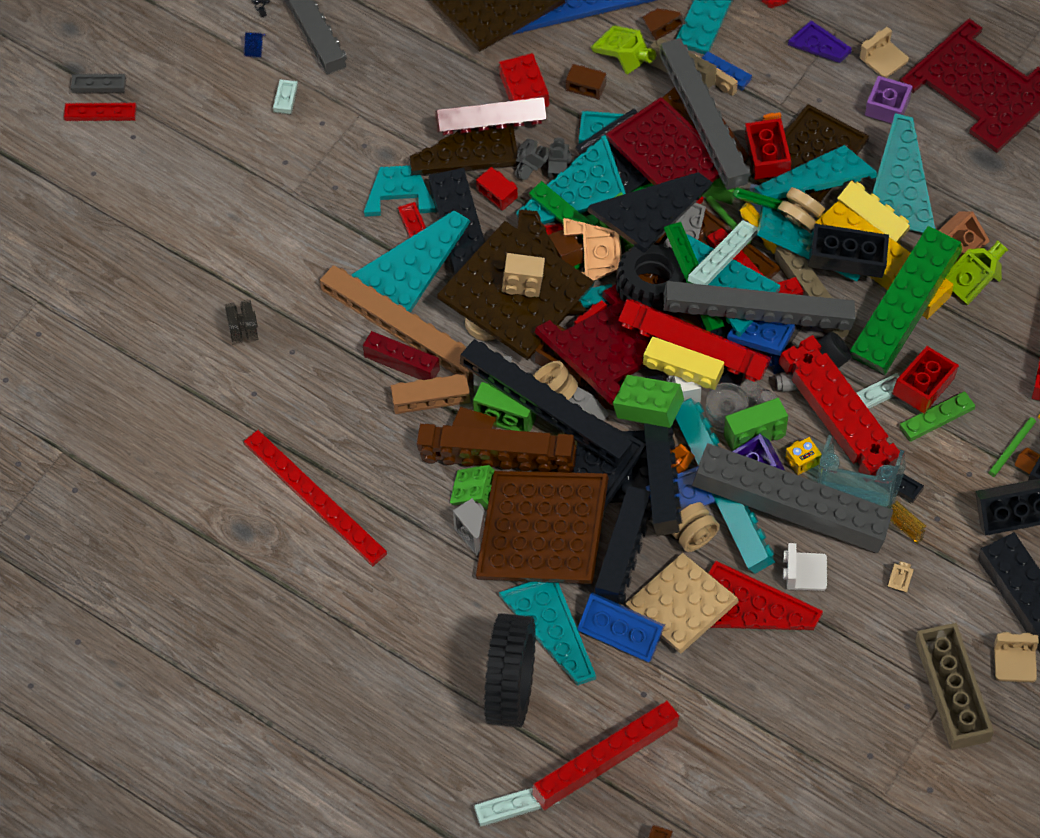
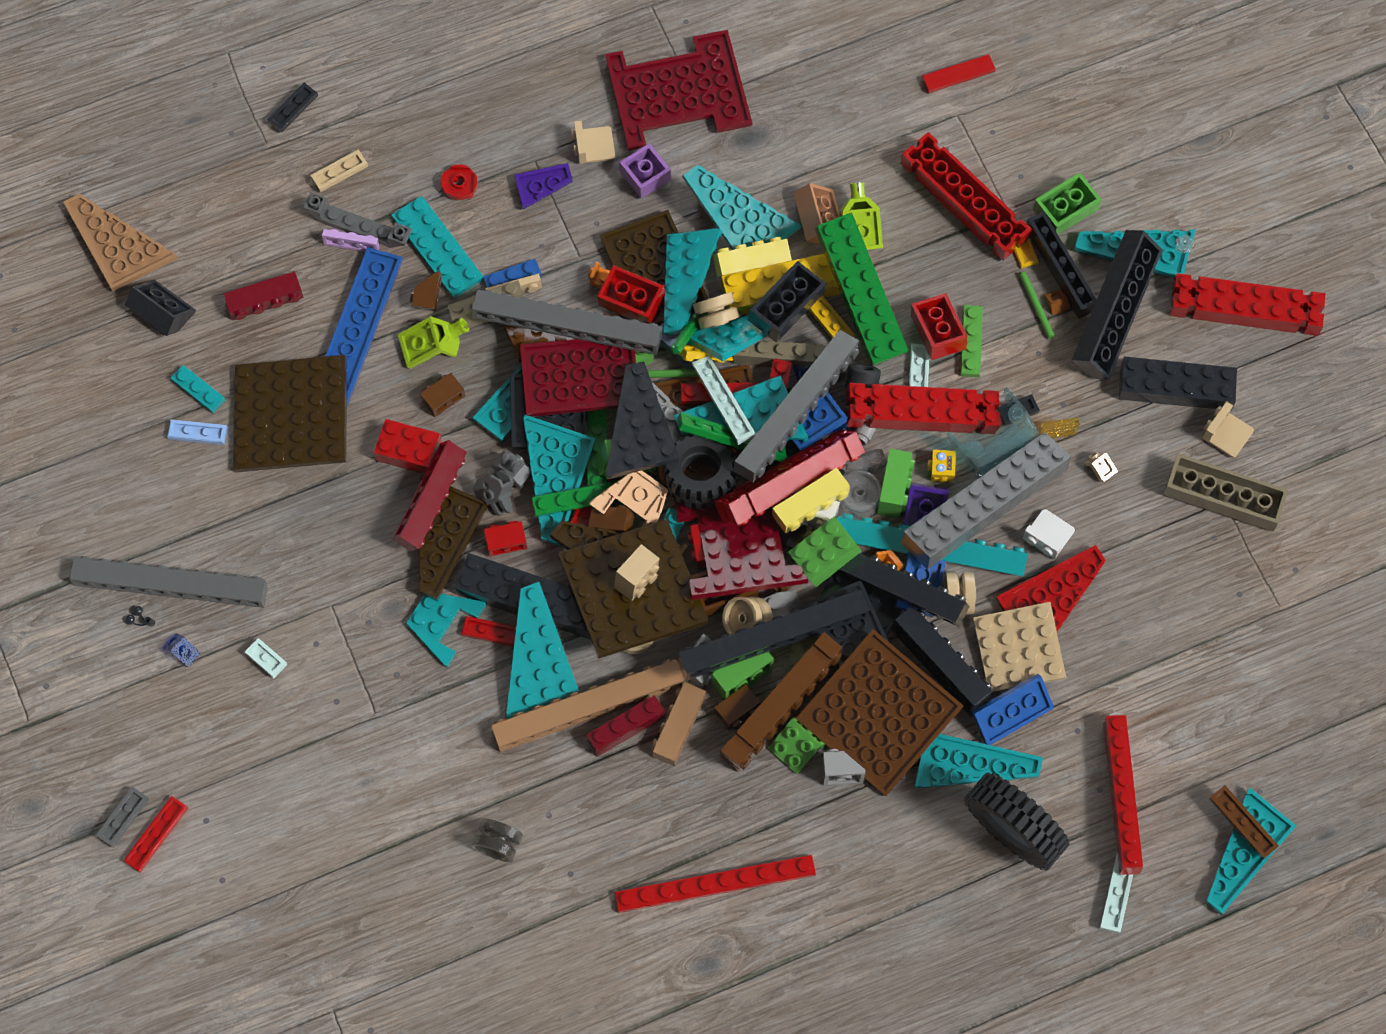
camera: 60 degrees left, 10 degrees up
none -> yellow plate [809,295,855,339]

